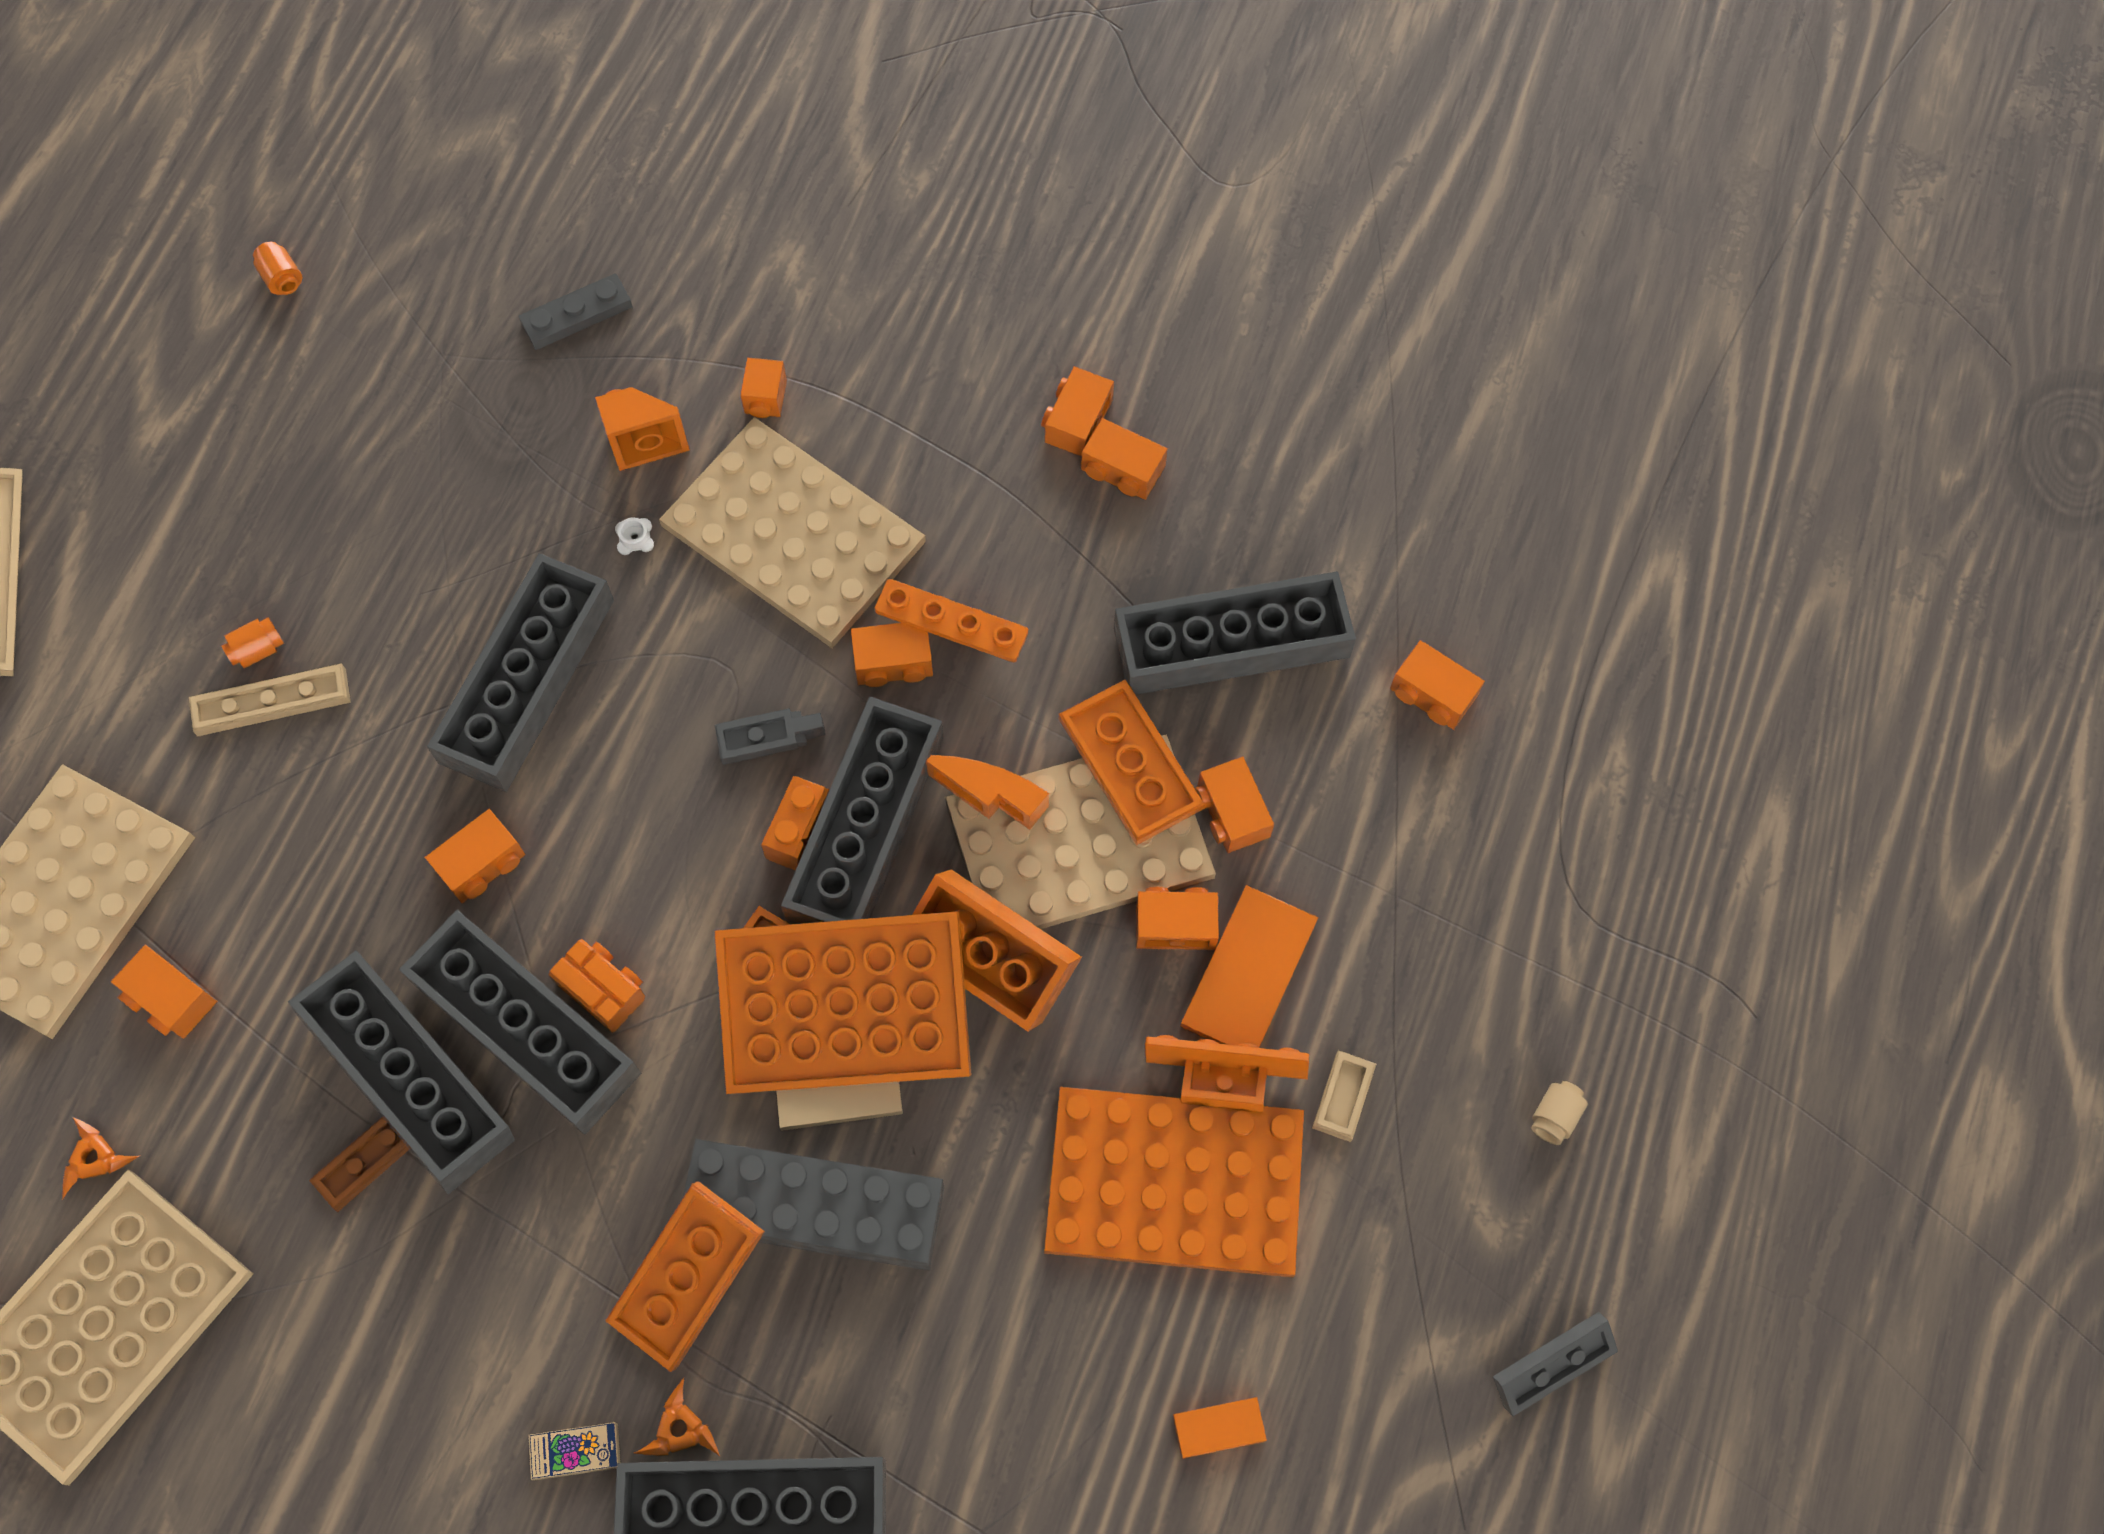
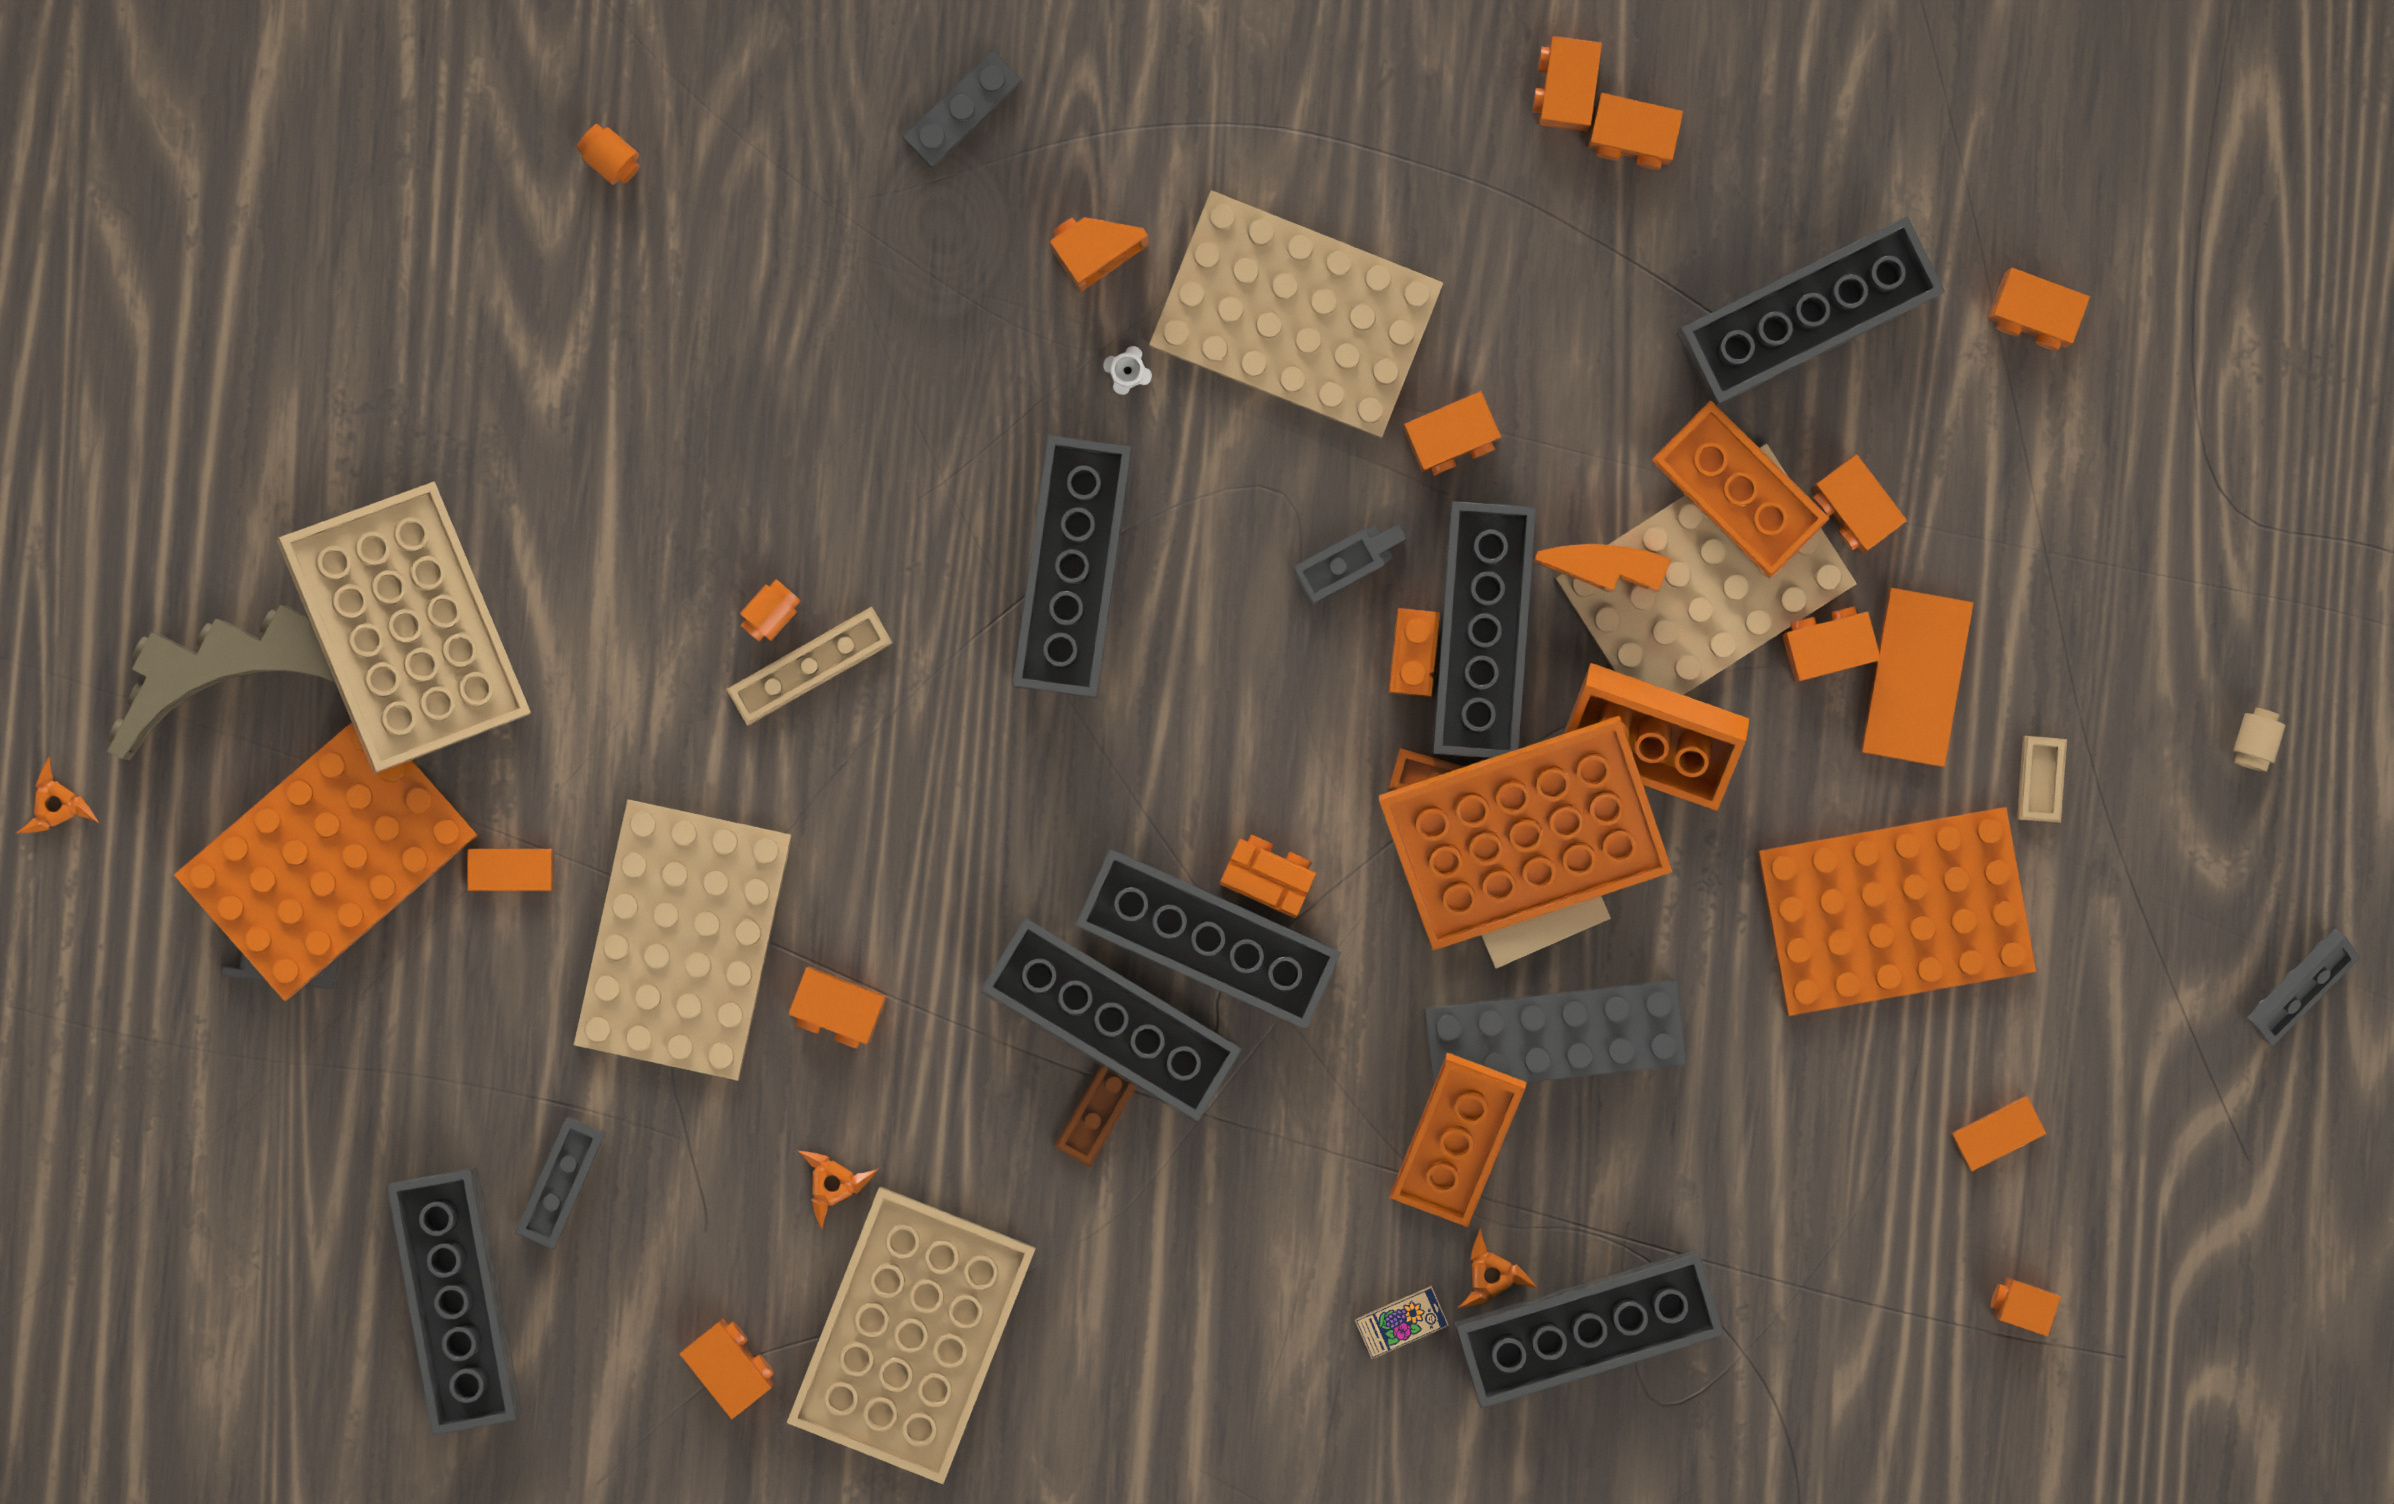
camera: 15 degrees left, 20 degrees up
orange brick [425,808,525,903] -> none
orange brick [741,357,787,418] -> none
orange bracket [875,579,1028,663] -> none
orange bracket [1145,1035,1310,1112] -> none

